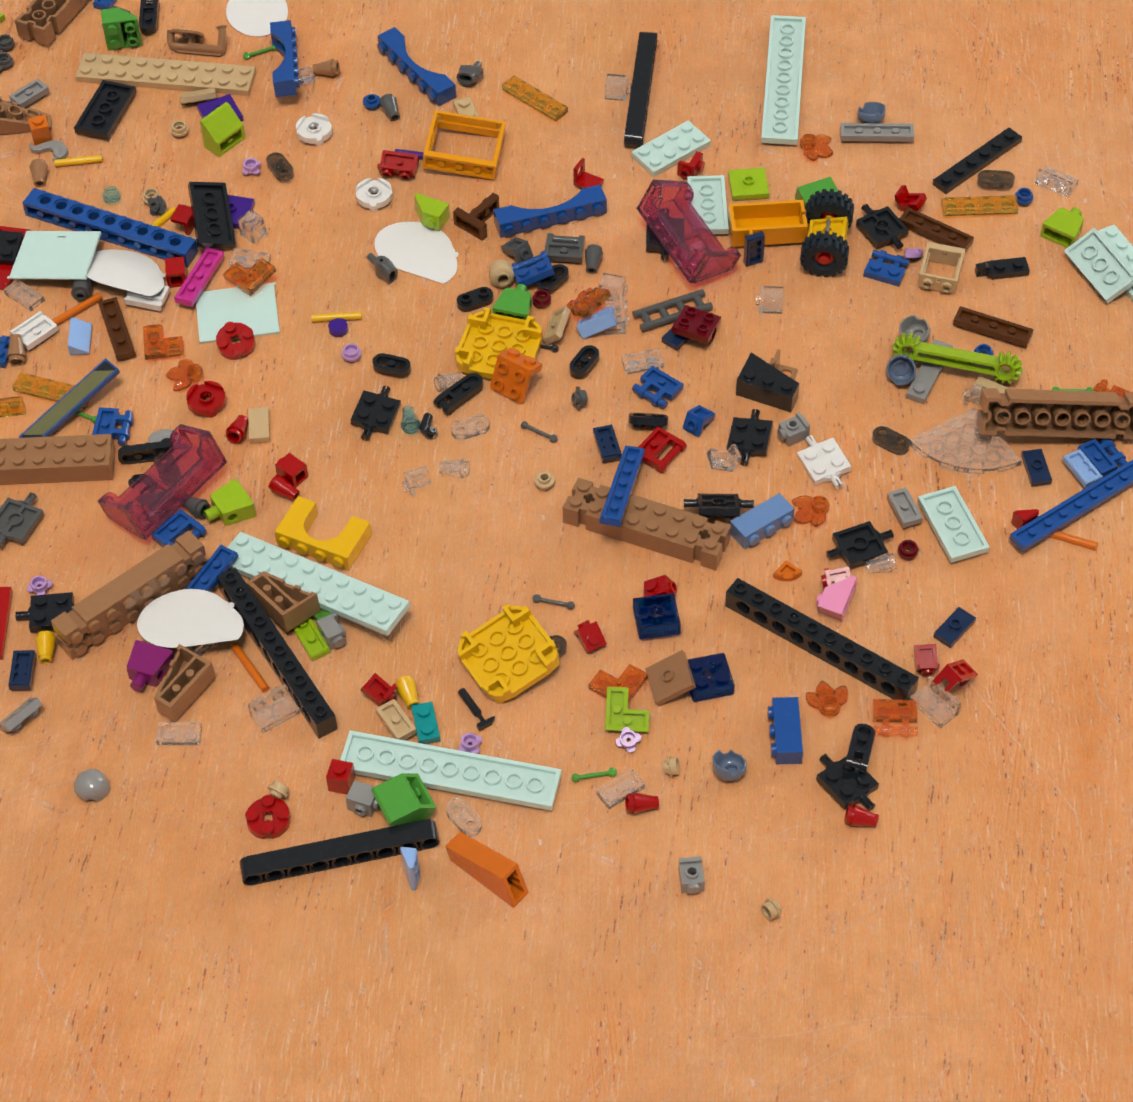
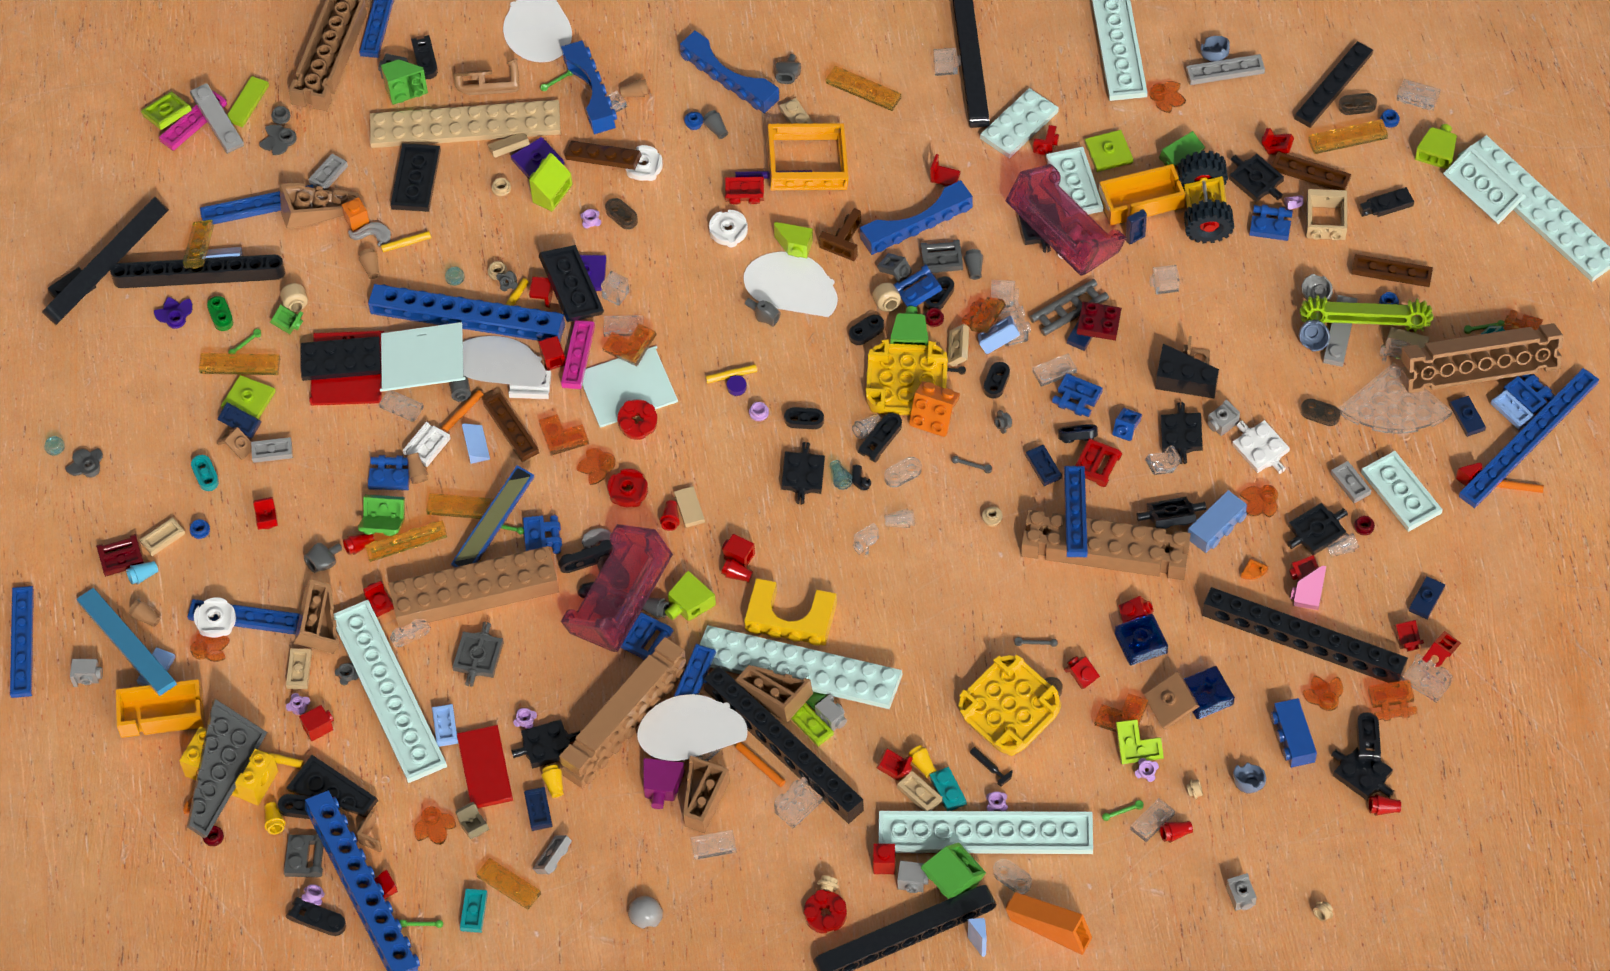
camera: 10 degrees left, 5 degrees up
none -> reddish brown plate [564,140,642,170]

